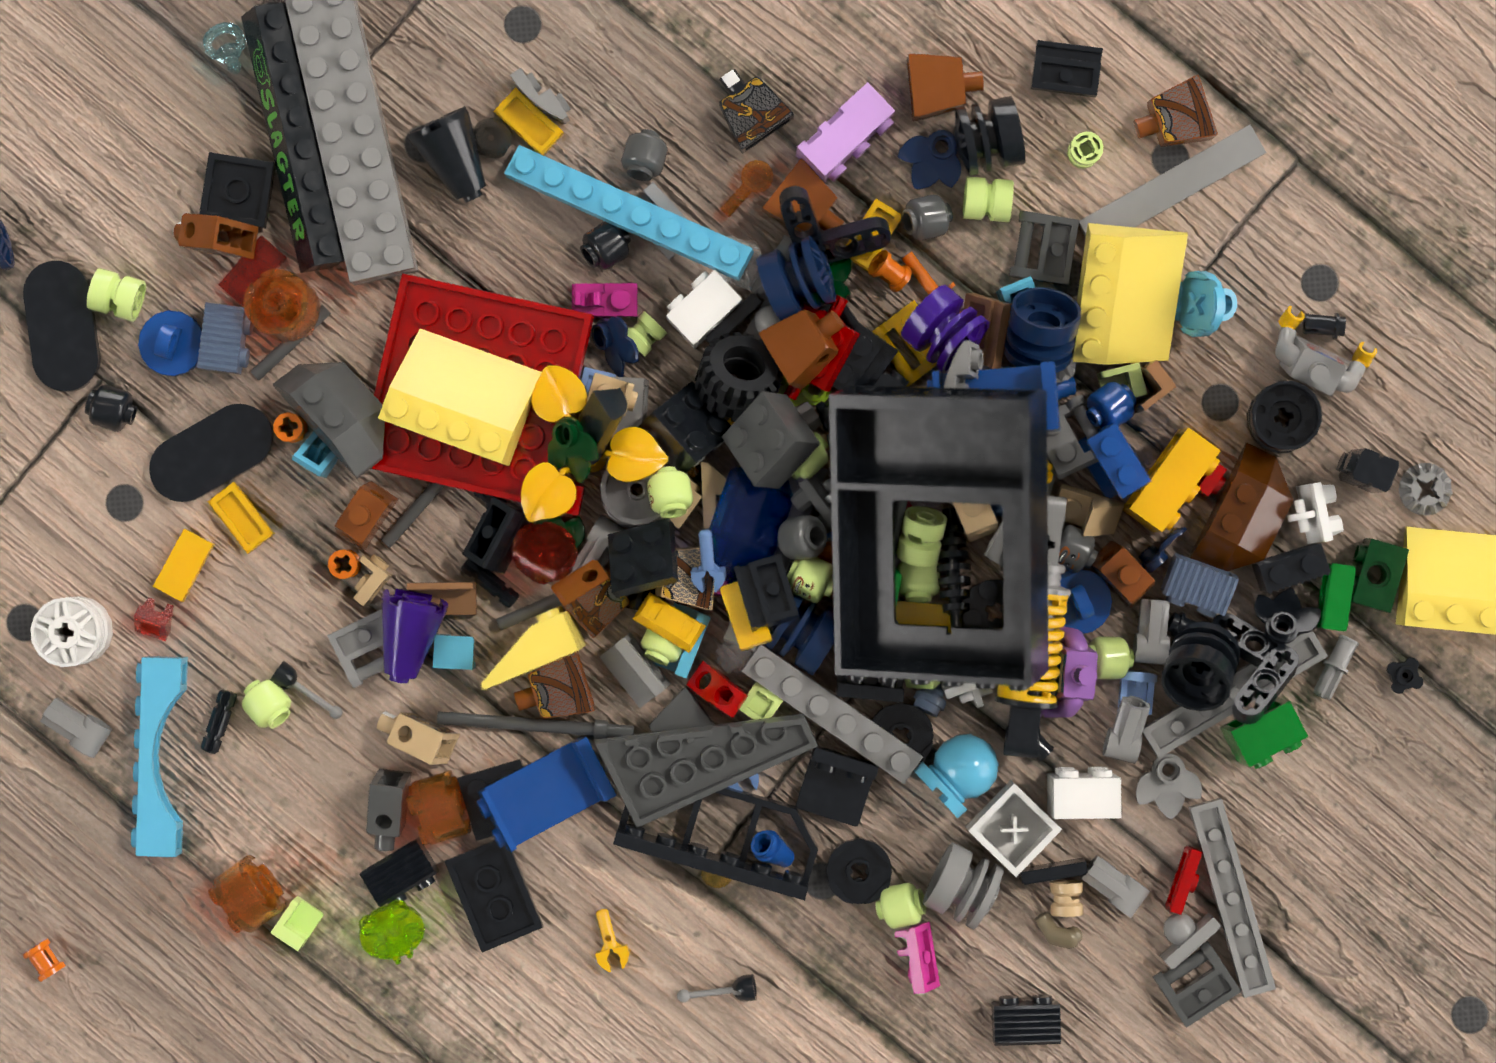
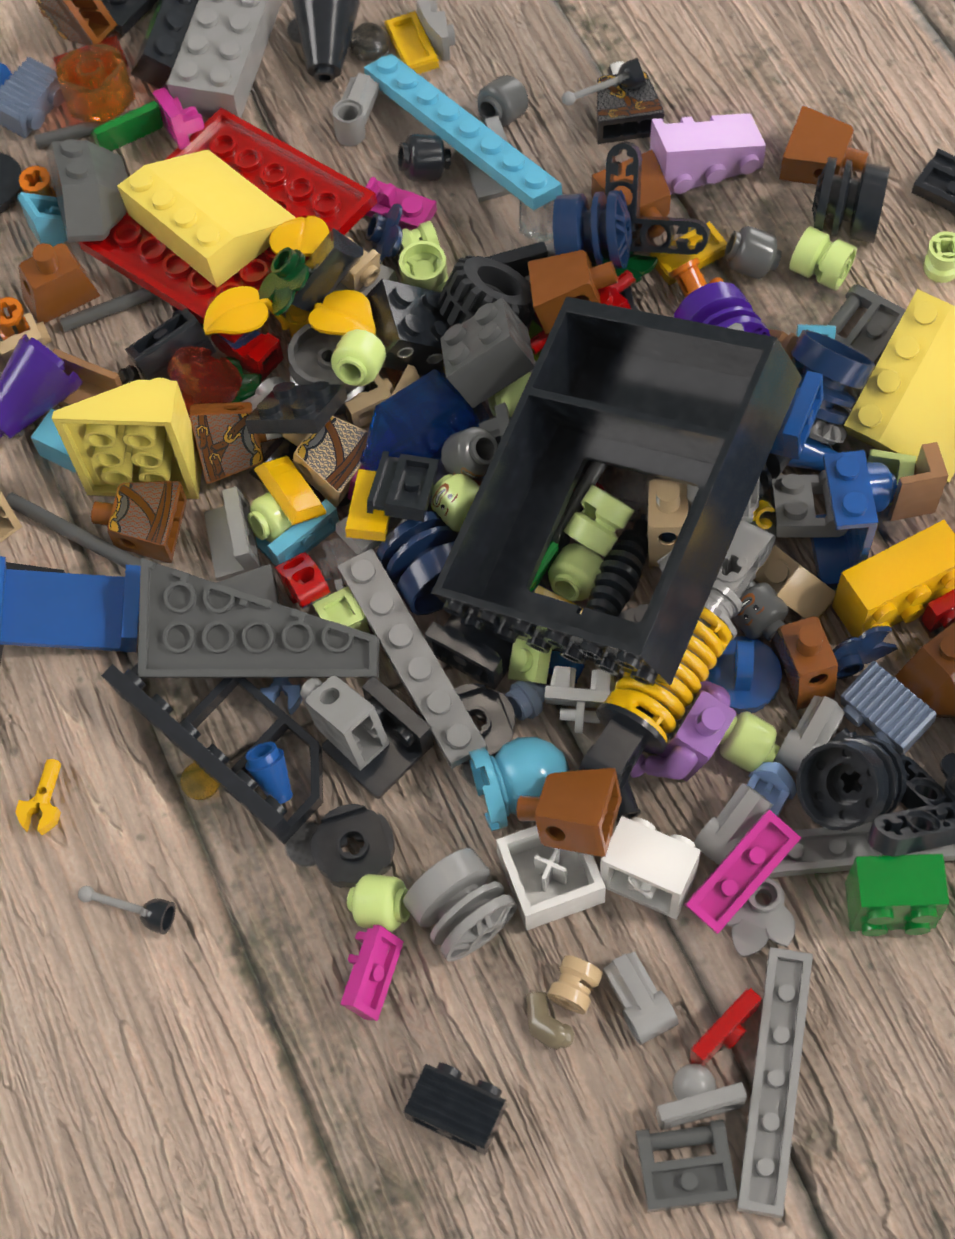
camera: 30 degrees right, 25 degrees down
white brick [666,270,742,349] -> none
medium blue bar [691,529,727,593] -> none
clear orange plate [720,160,774,218] -> none
dark blue plate [898,130,961,190] -> none
black tile [1019,858,1088,885] -> none
none -> green slope [91,101,163,151]
none -> dark pink plate [152,88,205,150]
none -> light grey torso [300,676,390,771]
none -> light grey piece [332,73,379,146]
none -> yellowish green wheel [399,241,448,292]
none -> dark orange torso [516,768,622,857]
none -> hinge [562,57,646,106]
none -> dark pink plate [684,809,801,934]

